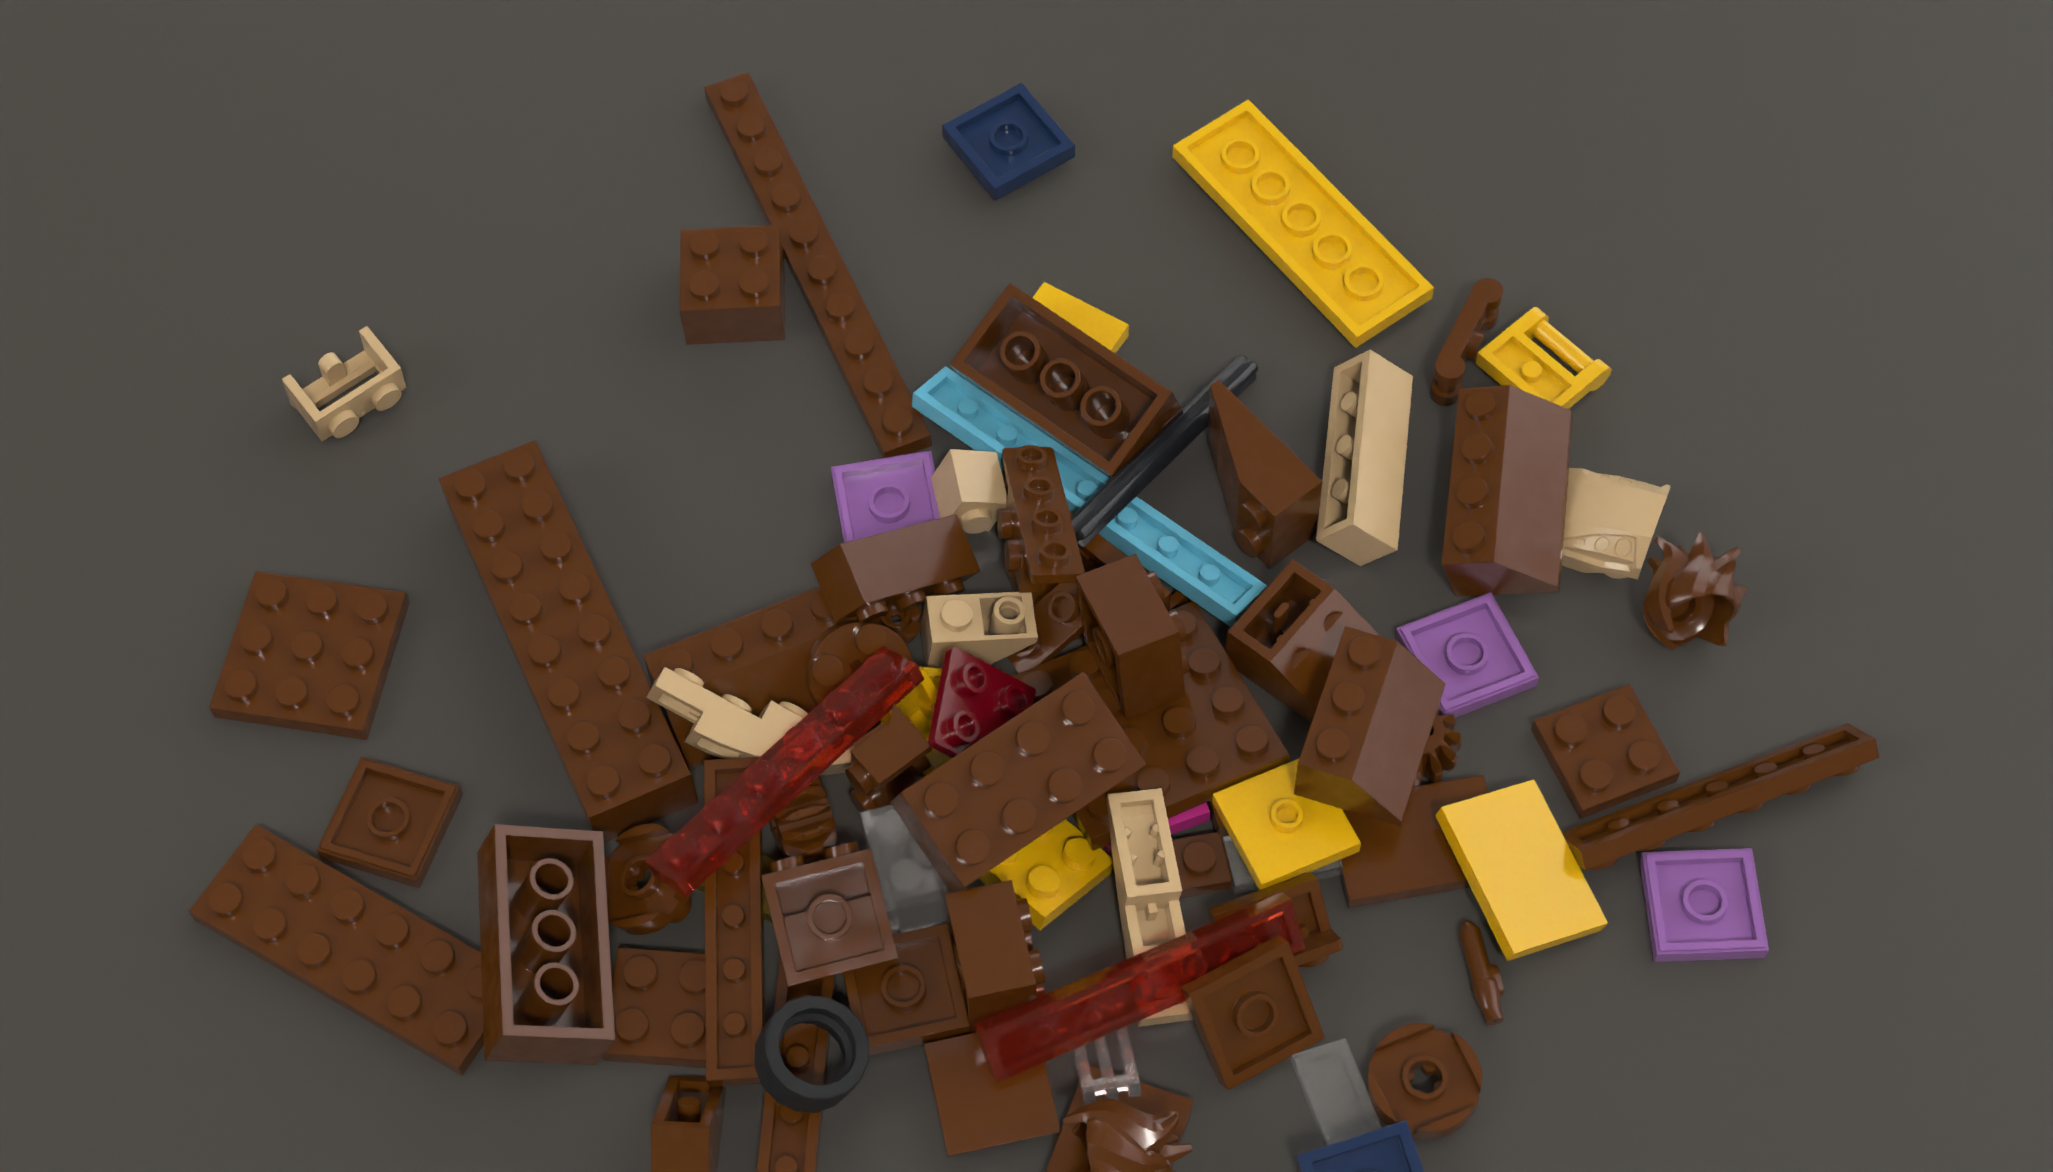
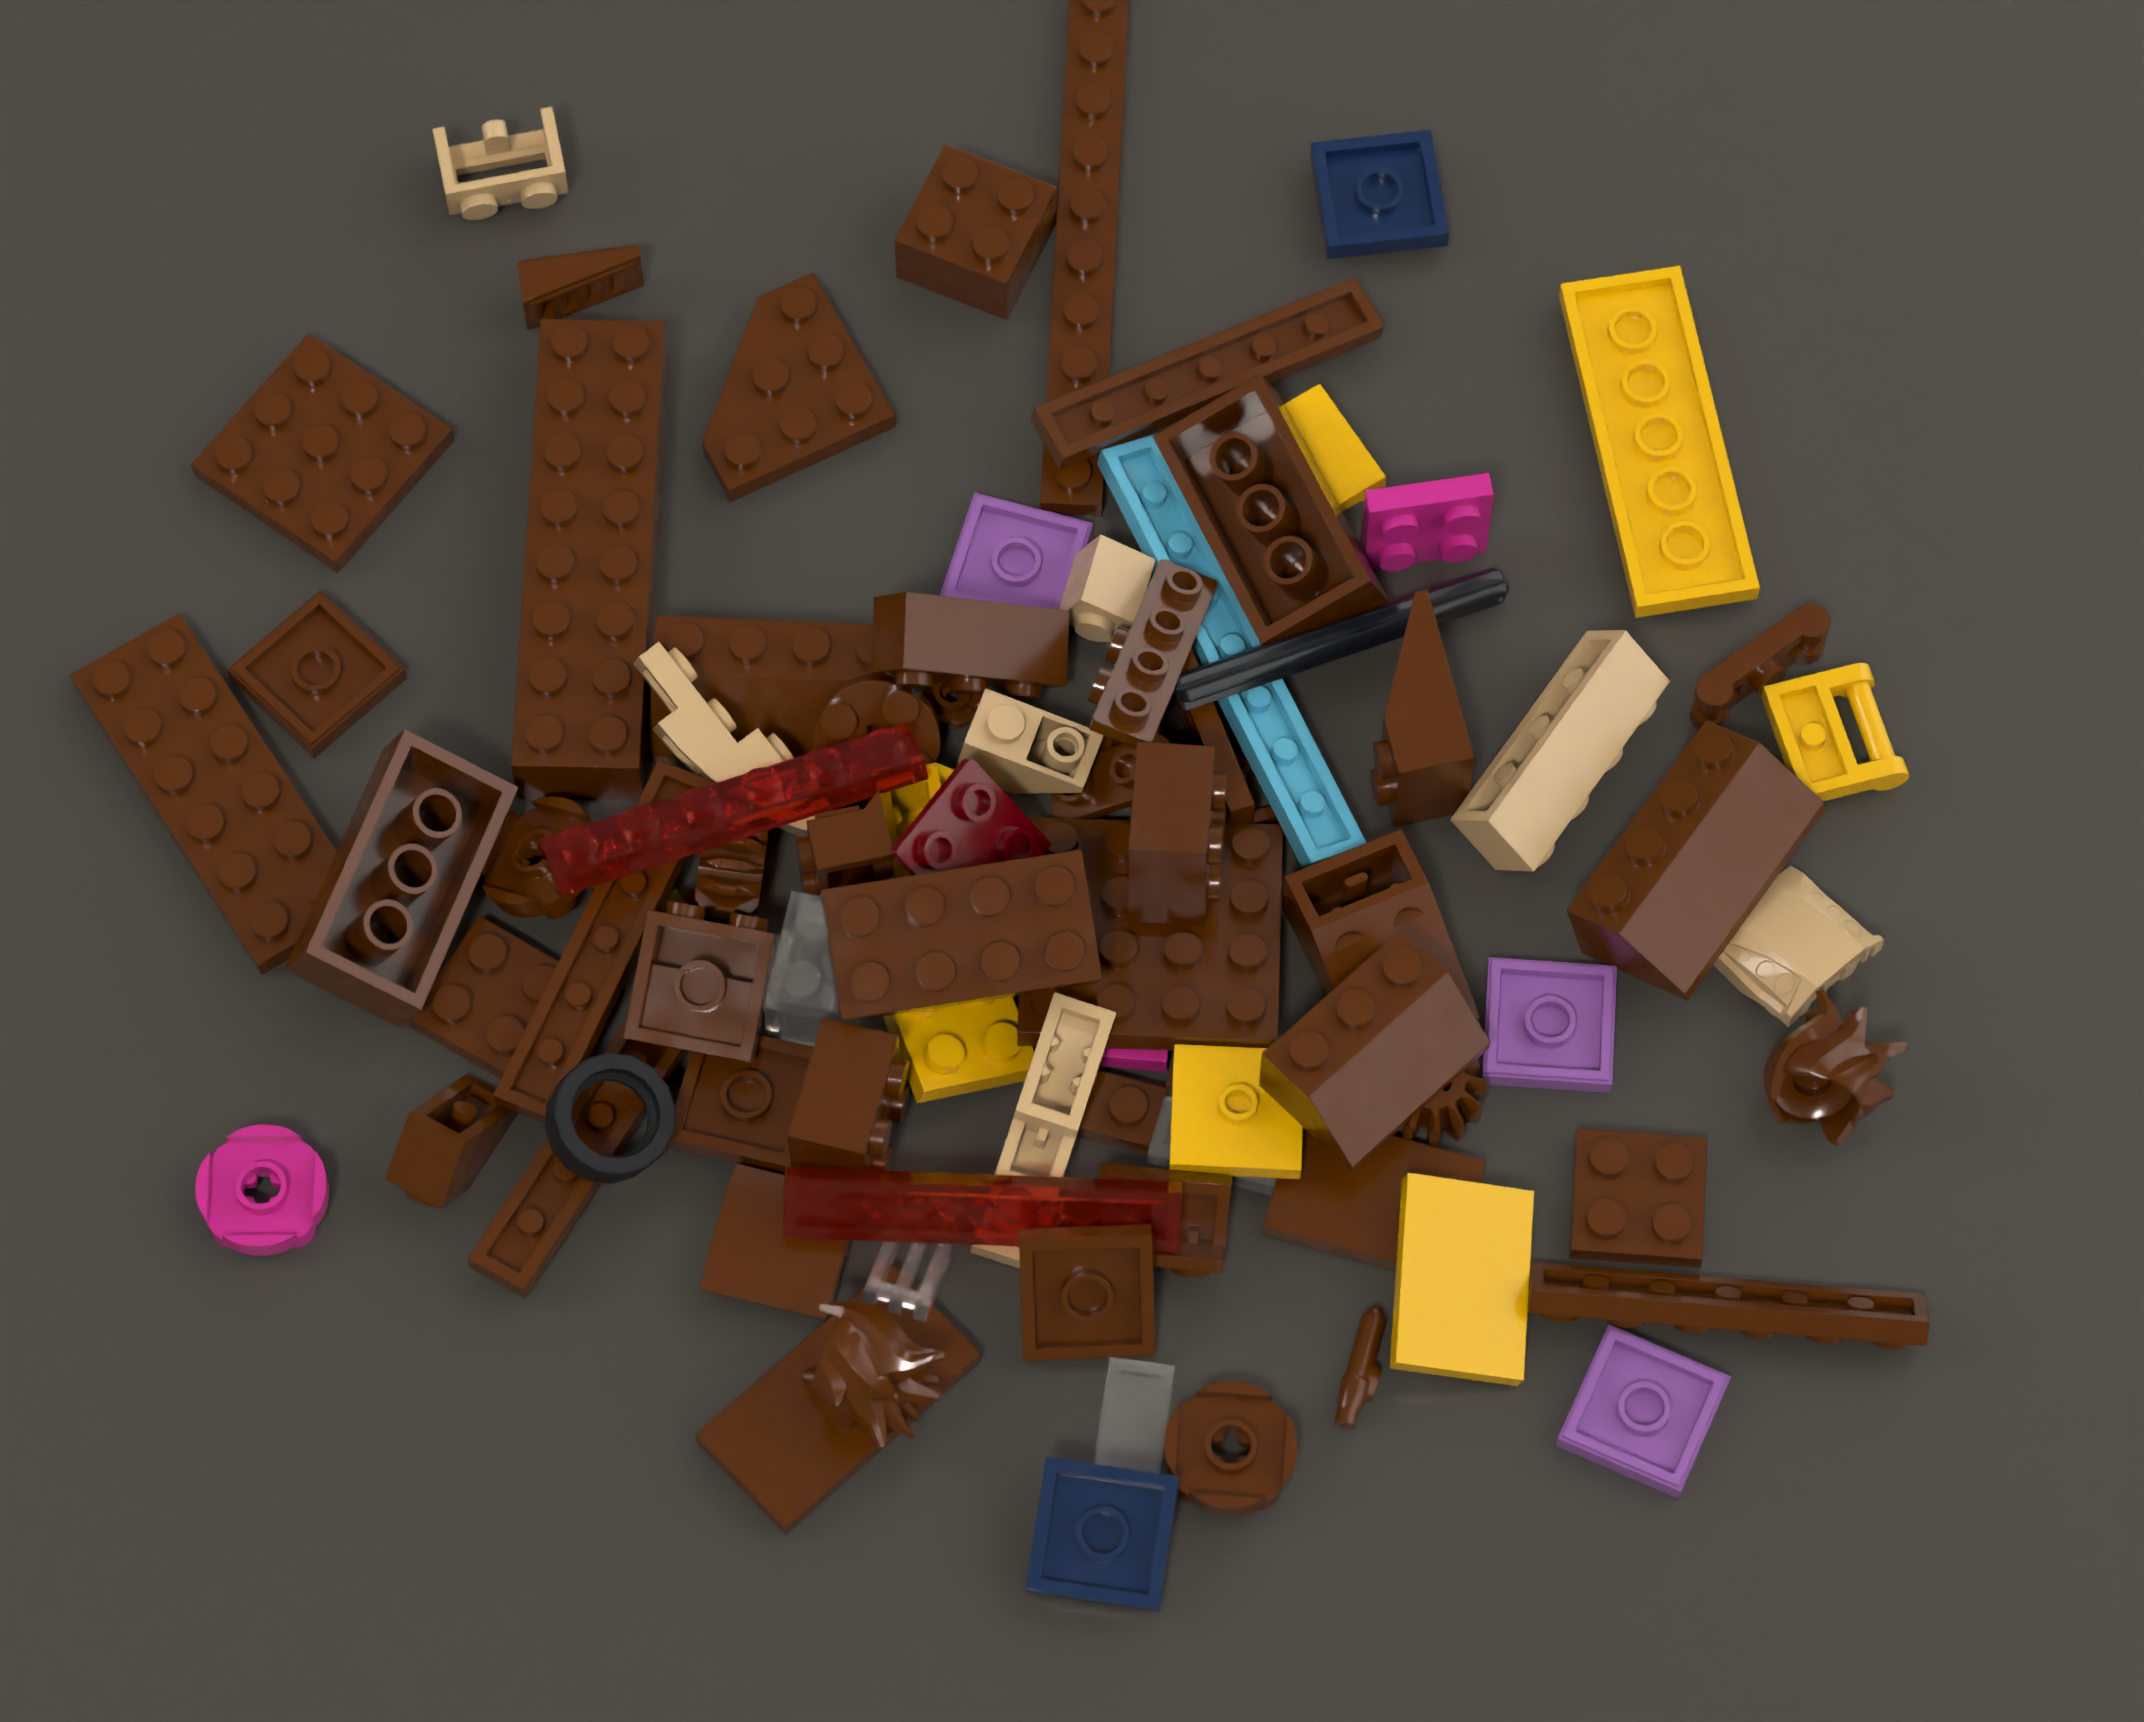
camera: 25 degrees right, 5 degrees up
none -> reddish brown slope [517,245,644,329]
none -> reddish brown plate [702,272,896,502]
none -> reddish brown plate [1031,277,1385,470]
none -> dark pink plate [1360,473,1494,572]

